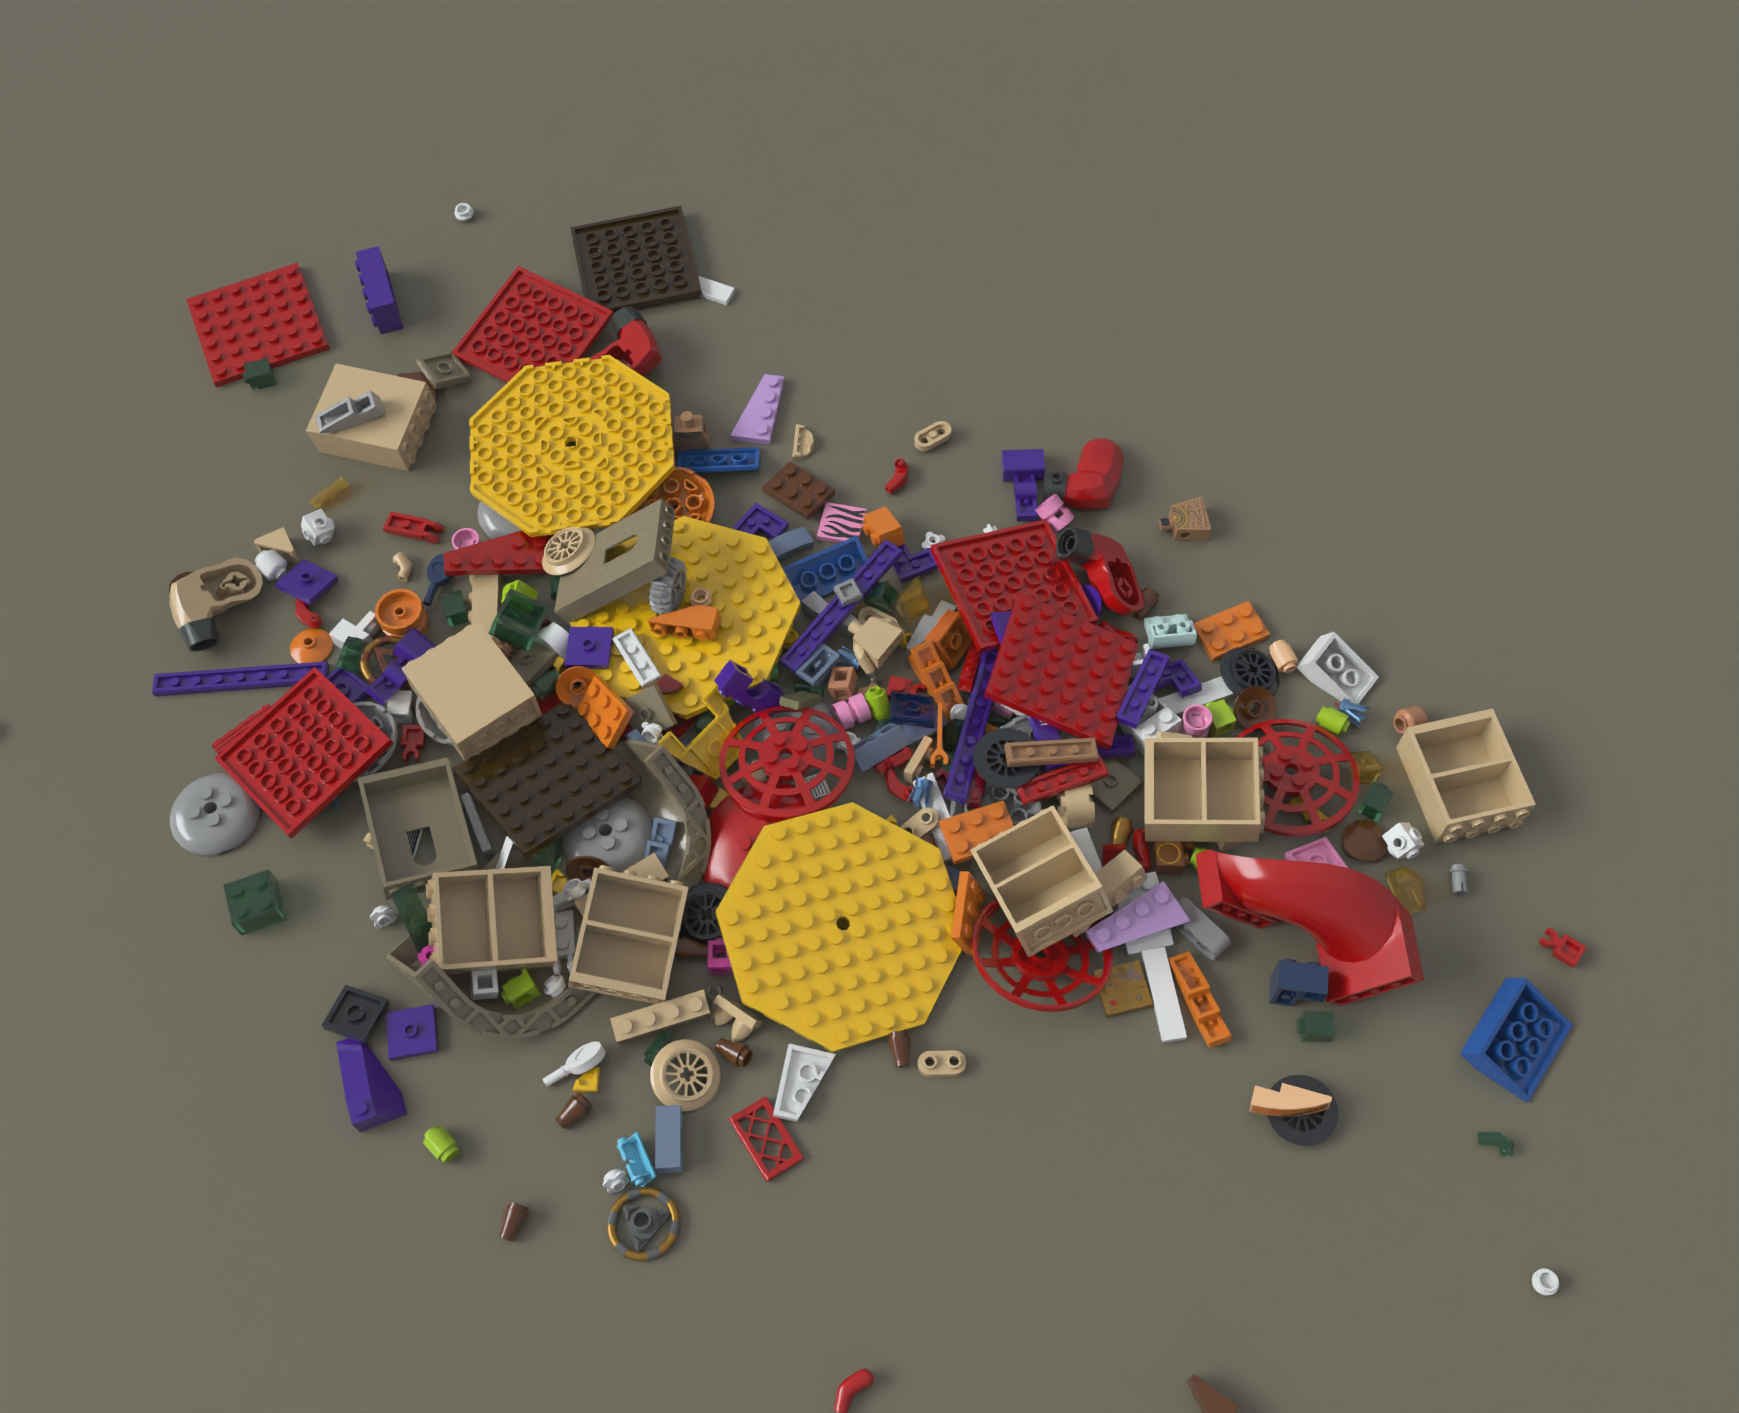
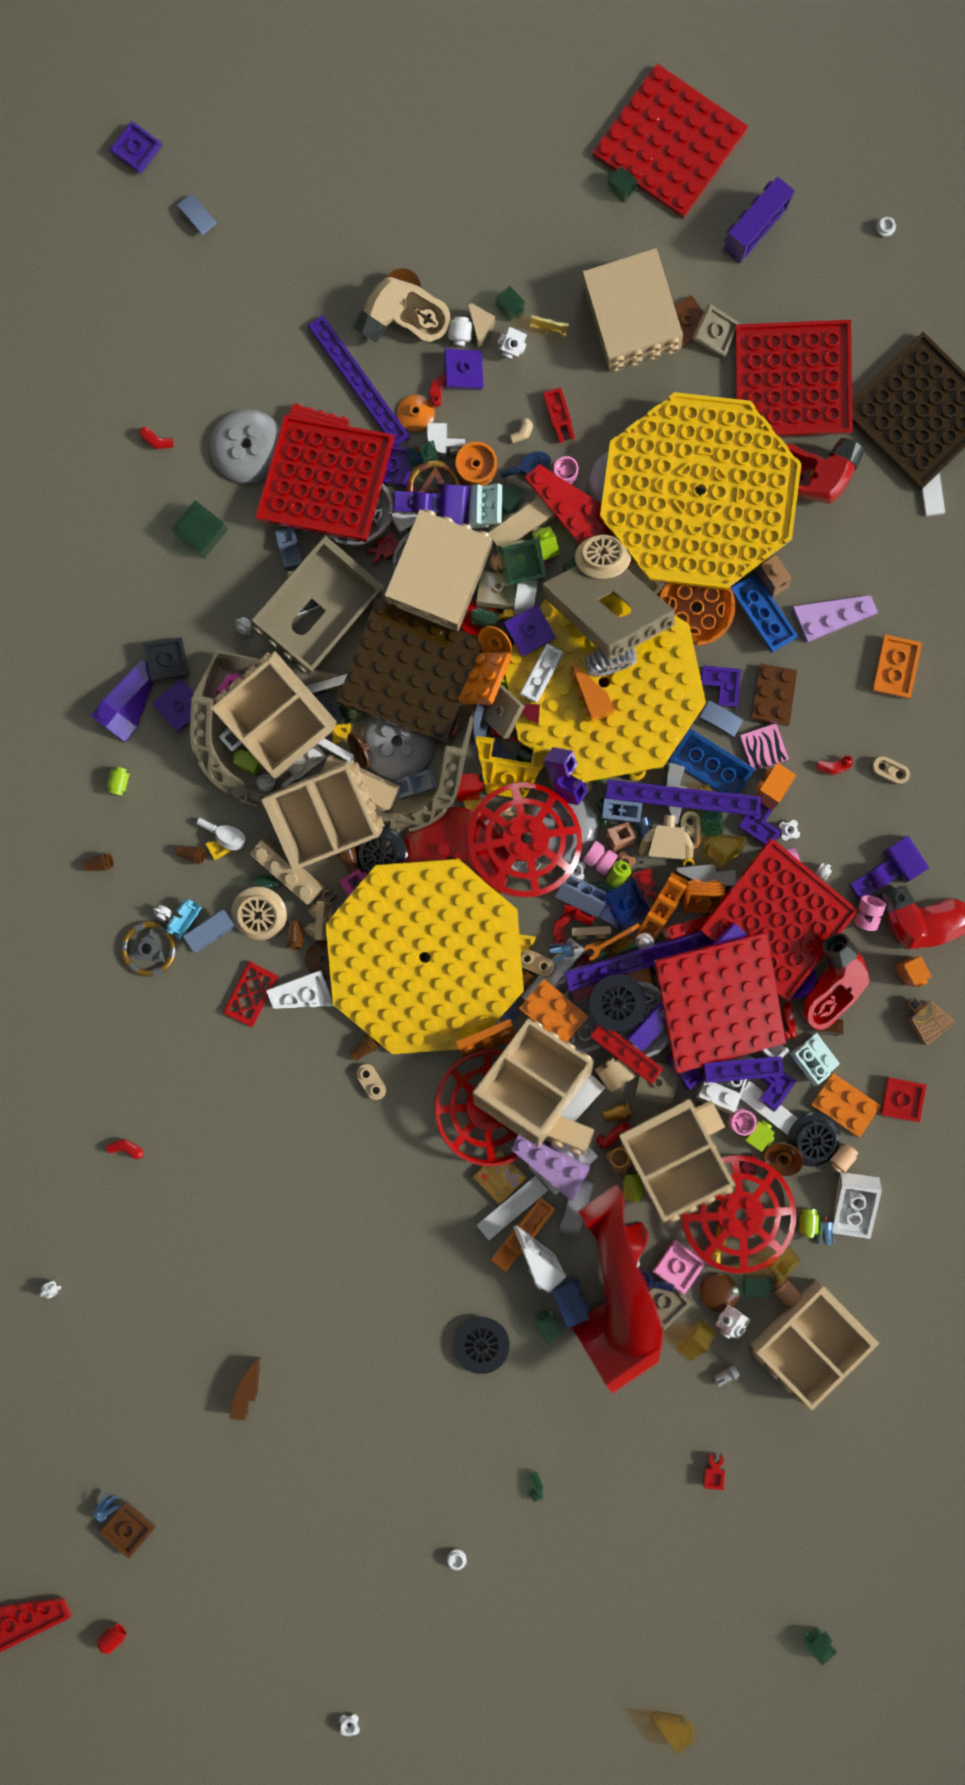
camera: 55 degrees right, 25 degrees up
light grey slope [315,390,385,434] -> none
clear green tile [390,883,432,954] -> none
light grey tile [460,792,495,861] -> none
white plate [563,878,587,901] -> none
white plate [641,722,663,744] -> none
light nougat plate [690,588,712,606] -> none
olive tile [779,690,822,710] -> none
tan tile [792,424,815,461] -> none
light grey tile [834,578,863,607] -> none
medium nougat tile [1004,738,1099,767] -> none
red tile [1102,844,1126,867] -> none
light nougat slope [1249,1083,1332,1117] -> none
nougat head [1393,706,1428,735] -> none
blue slope [1460,978,1573,1102] -> none
none -> red arm [139,426,174,449]
none -> sand blue slope [275,528,303,571]
none -> reddish brown dish [305,940,331,979]
none -> light aqua brick [468,483,502,529]
none -> clear green brick [496,285,525,321]
none -> white slope [514,1225,566,1293]
none -> nougat brick [772,1278,801,1308]
none -> orange plate [872,635,922,699]
none -> red plate [880,1077,927,1123]
none -> orange brick [894,956,932,987]

